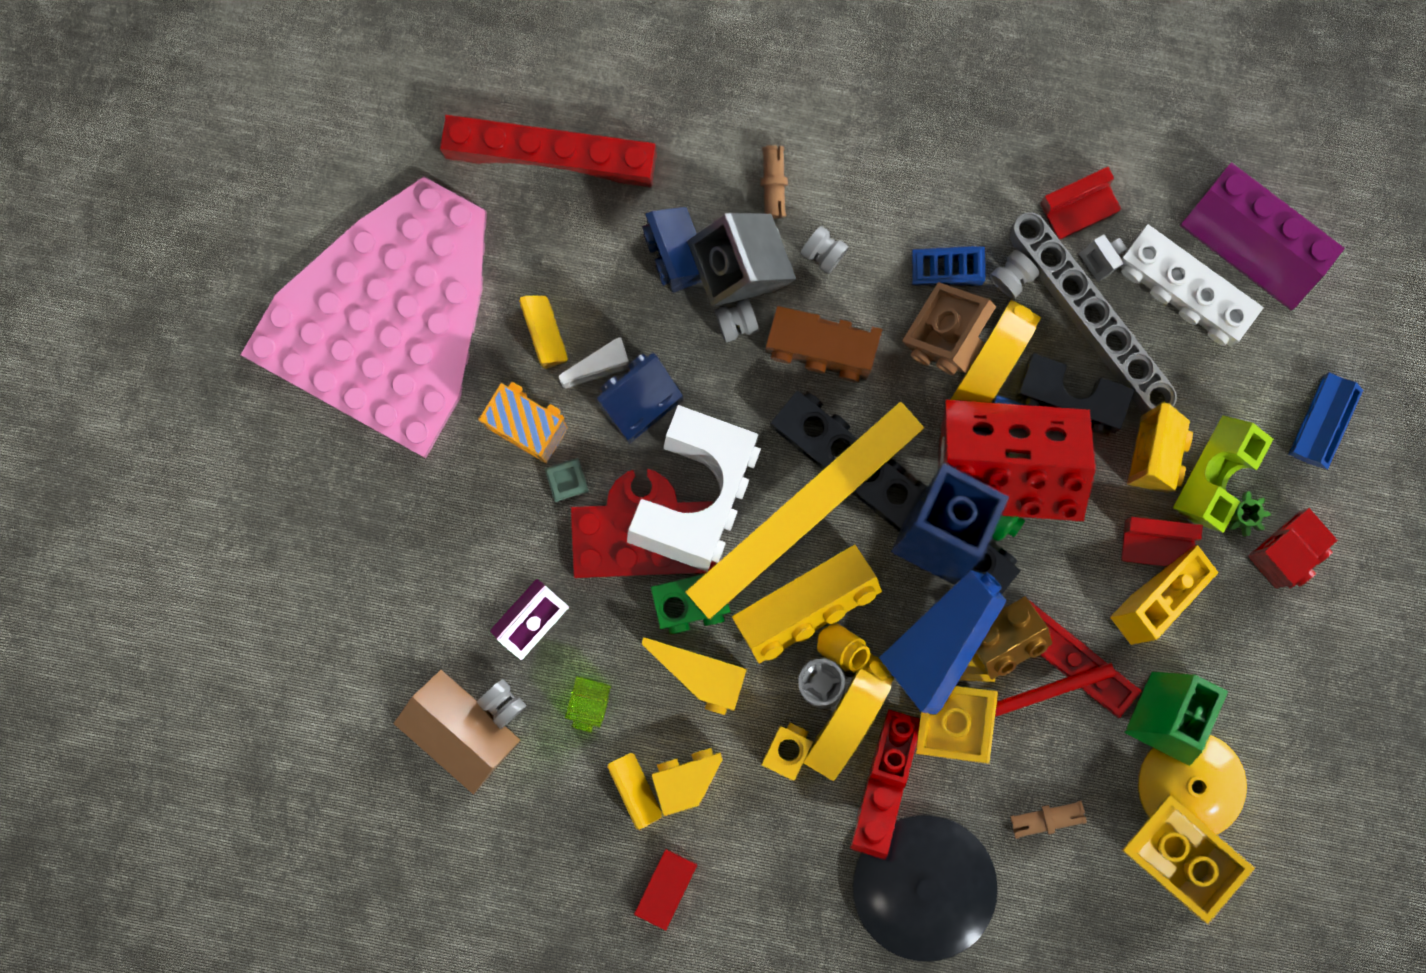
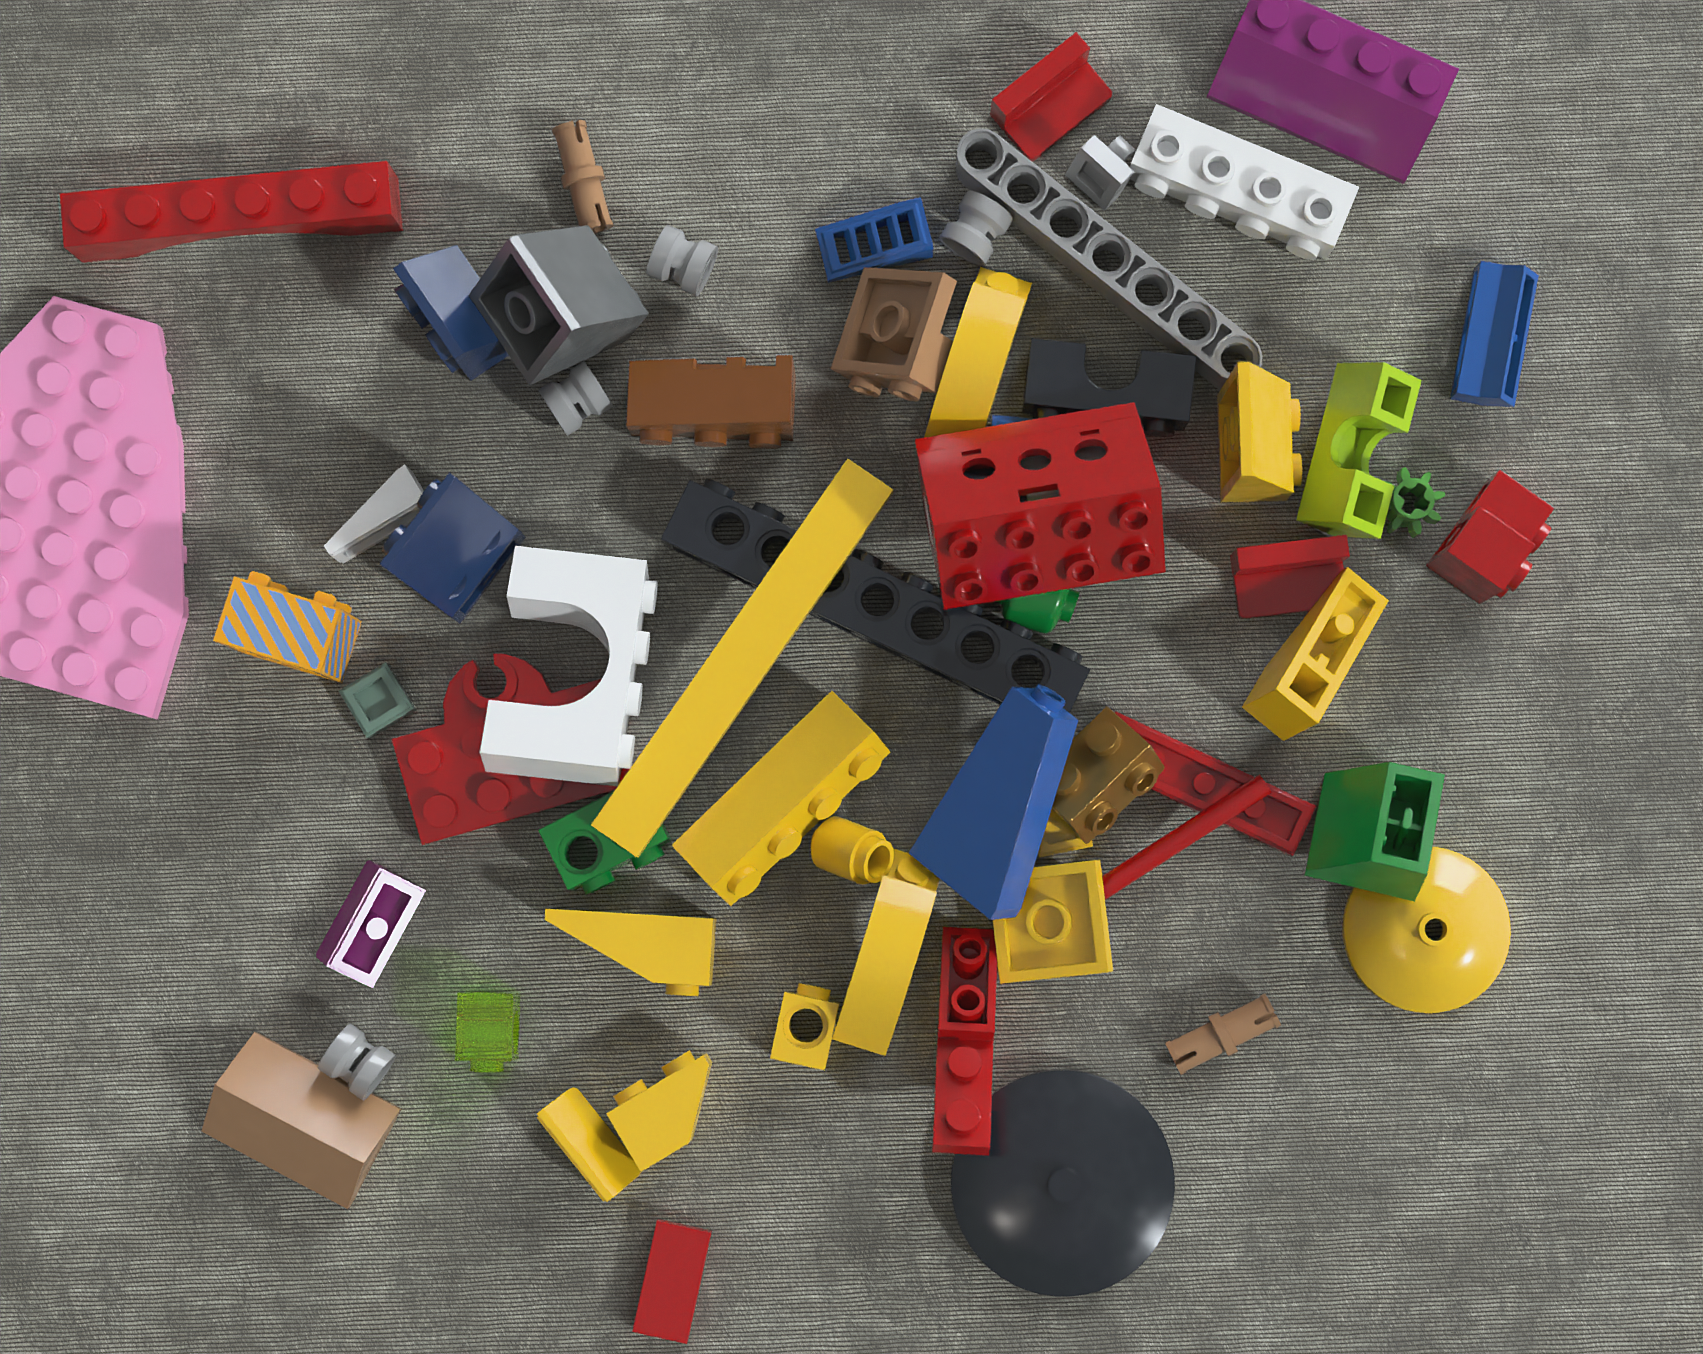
camera: 10 degrees left, 0 degrees up
yellow slope [519,296,568,369] -> none
light grey wheel [798,659,846,709] -> none
dark blue slope [891,463,1009,585] -> none
yellow slope [1122,795,1255,924] -> none

